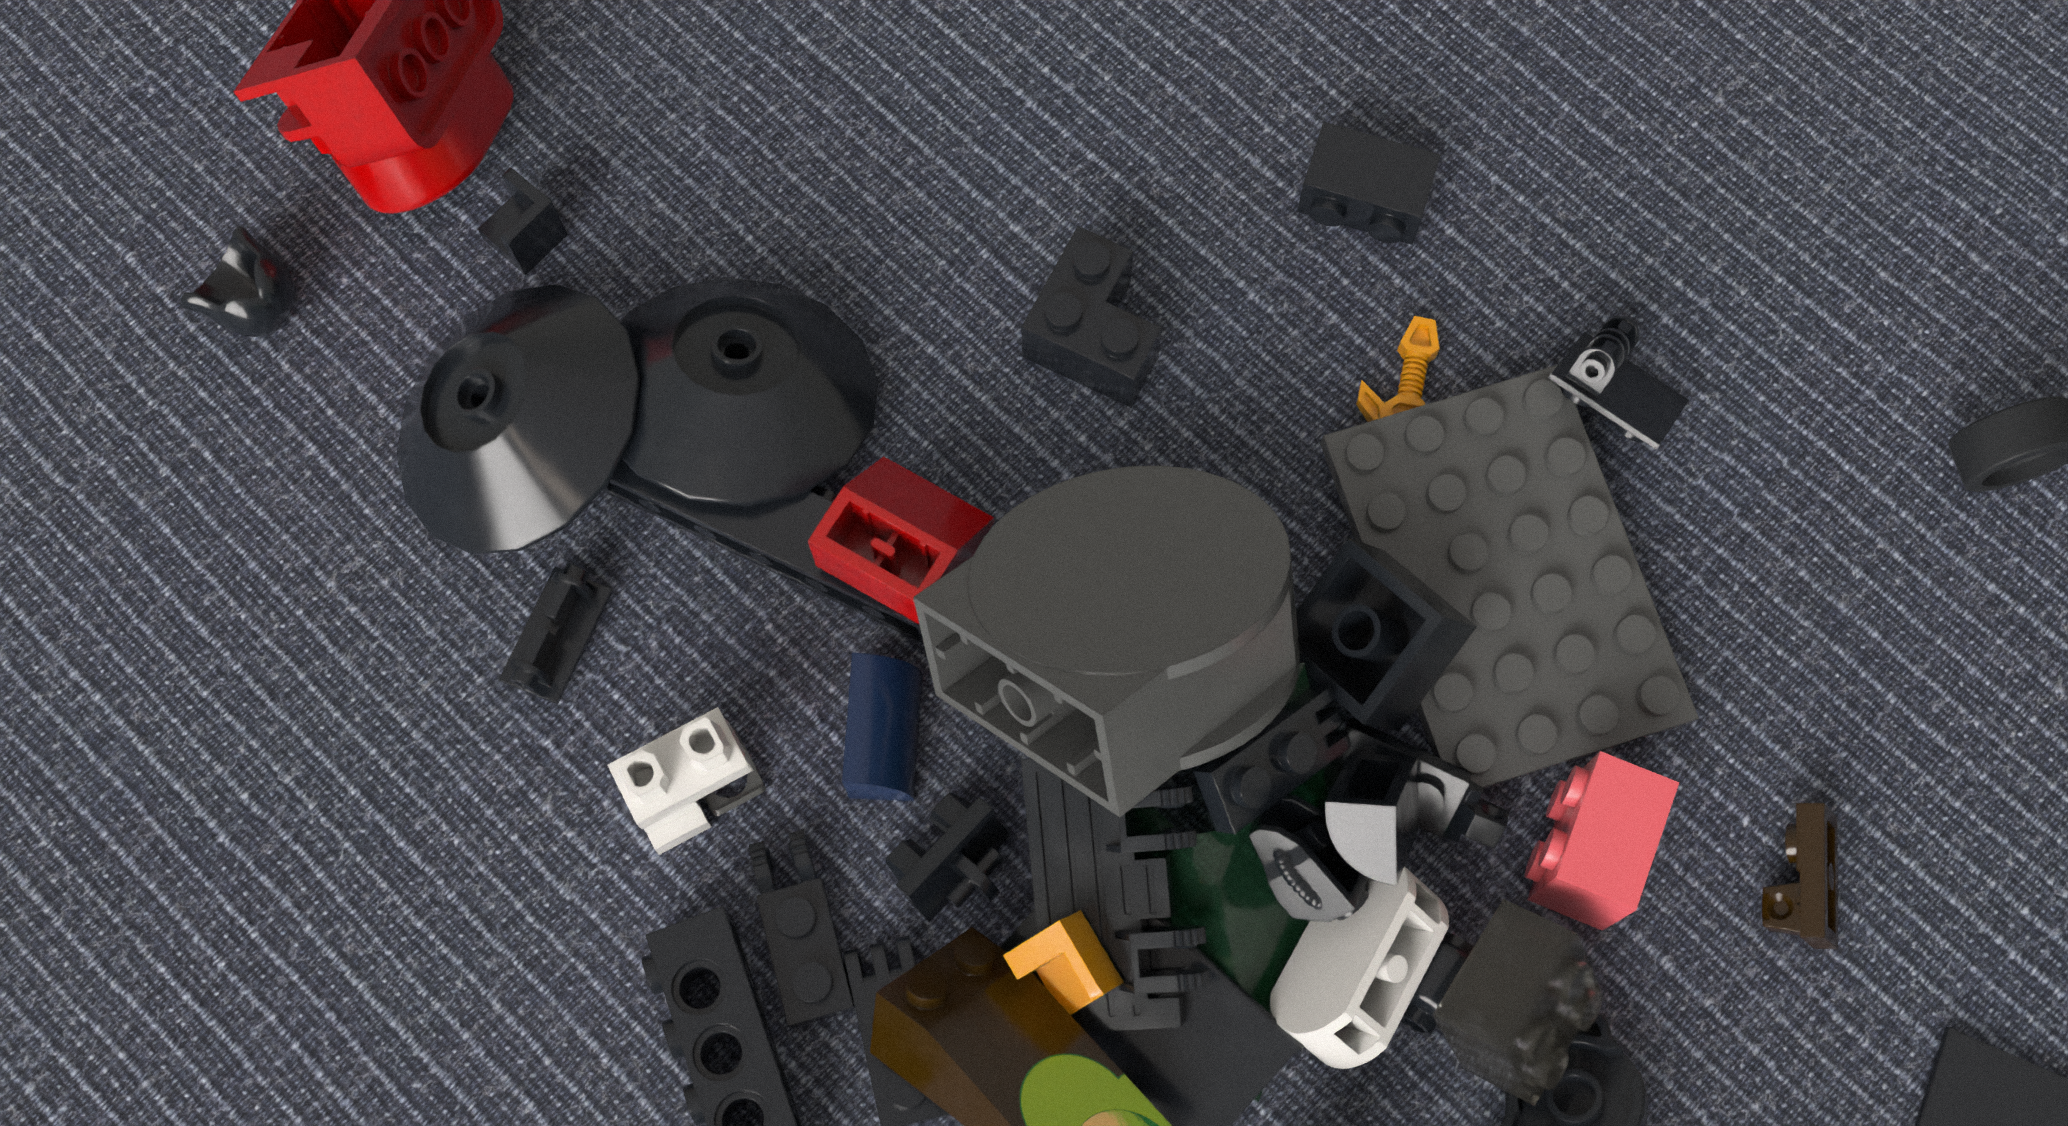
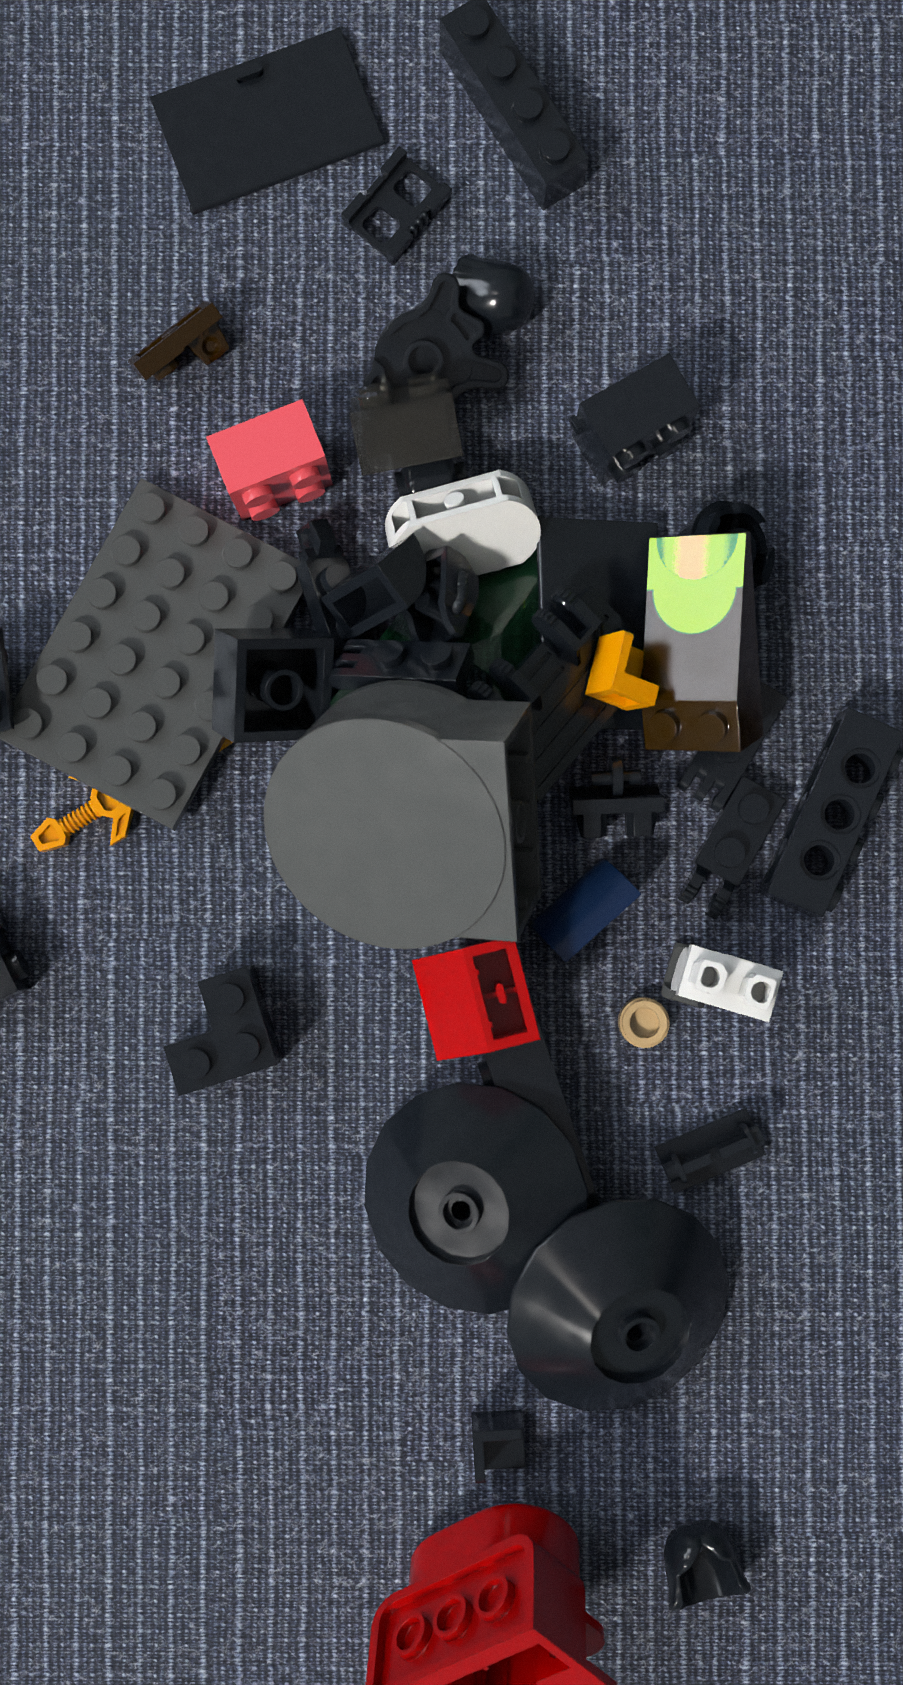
camera: 140 degrees left, 15 degrees up
none -> tan tile [618,997,670,1048]

